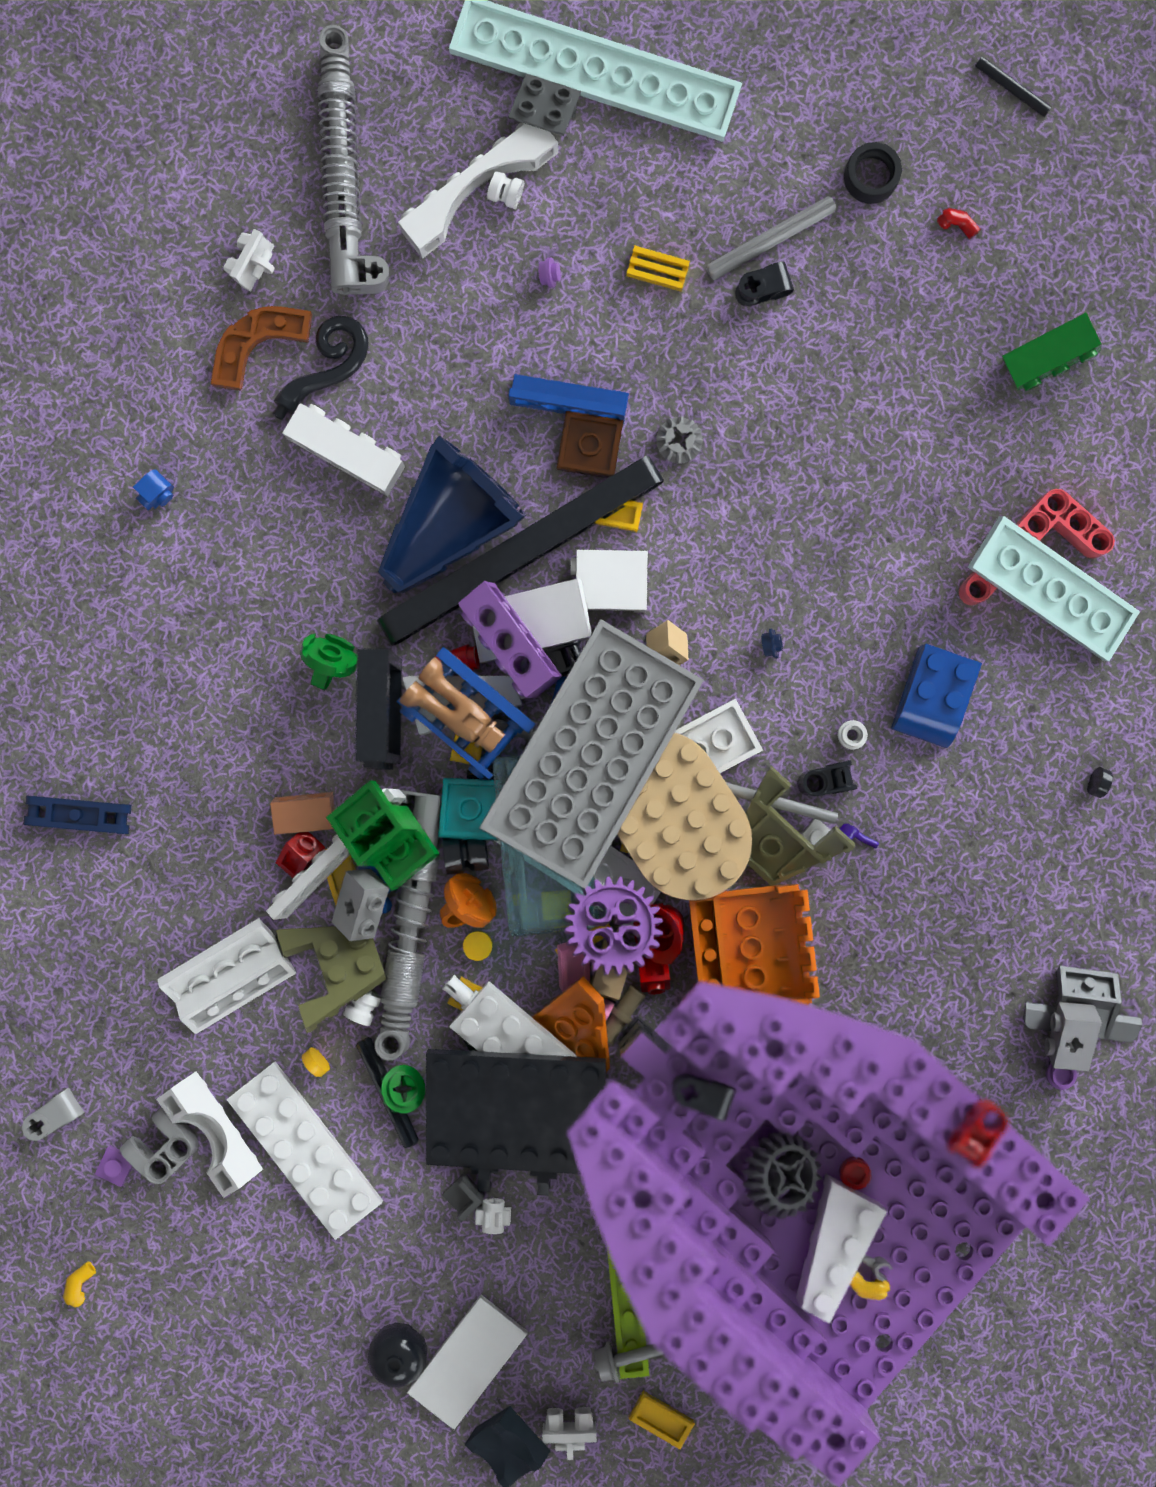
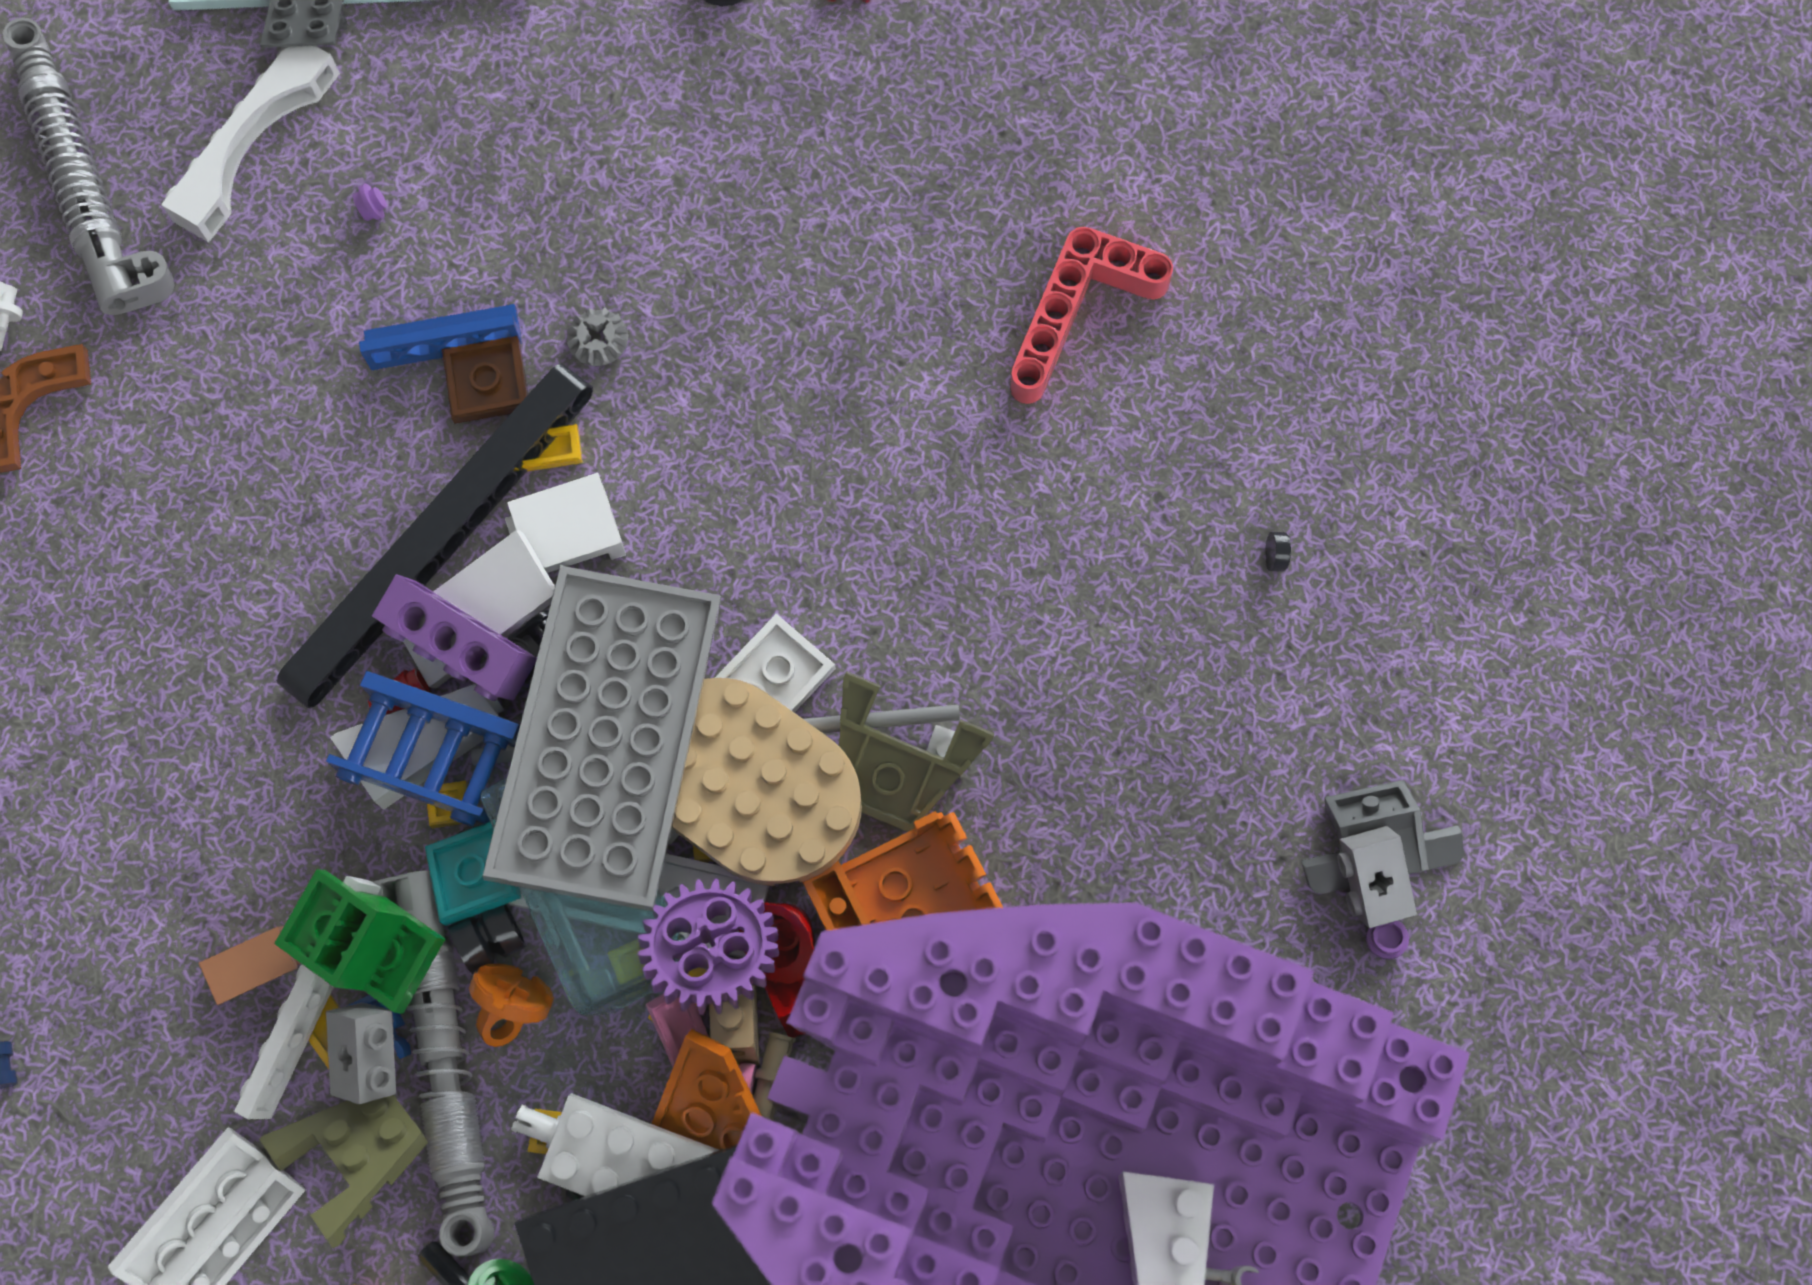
camera: 20 degrees left, 15 degrees down
black plant [272,316,369,420] -> none
red bracket [275,832,325,878] -> none
white brick [283,403,405,497] -> none
green tile [300,633,357,691] -> none
white wheel [343,991,381,1026] -> none
black window [355,648,403,770] -> none
dark blue cone [378,436,526,593] -> none
medium nougat piece [399,657,505,753] -> none
yellow tile [463,931,493,961] -> none
white wheel [487,171,524,209] -> none
yellow tile [626,245,690,292] -> none
tan panel [646,620,689,665] -> none
black piece [671,1073,736,1121] -> none
light grey axle [706,196,836,280] -> none
black piece [735,262,794,307] -> none
dark grey gear [742,1132,823,1219] -> none
dark blue plate [761,628,783,659] -> none
black piece [797,760,857,797] -> none
white plate [838,720,868,750] -> none
red tile [839,1157,871,1190] -> none
dark purple hand [840,823,879,849] -> none
blue brick [891,644,982,748] -> none
red piece [947,1100,1008,1169] -> none
light aqua plate [968,516,1140,661] -> none
green wedge [1002,312,1102,392] -> none

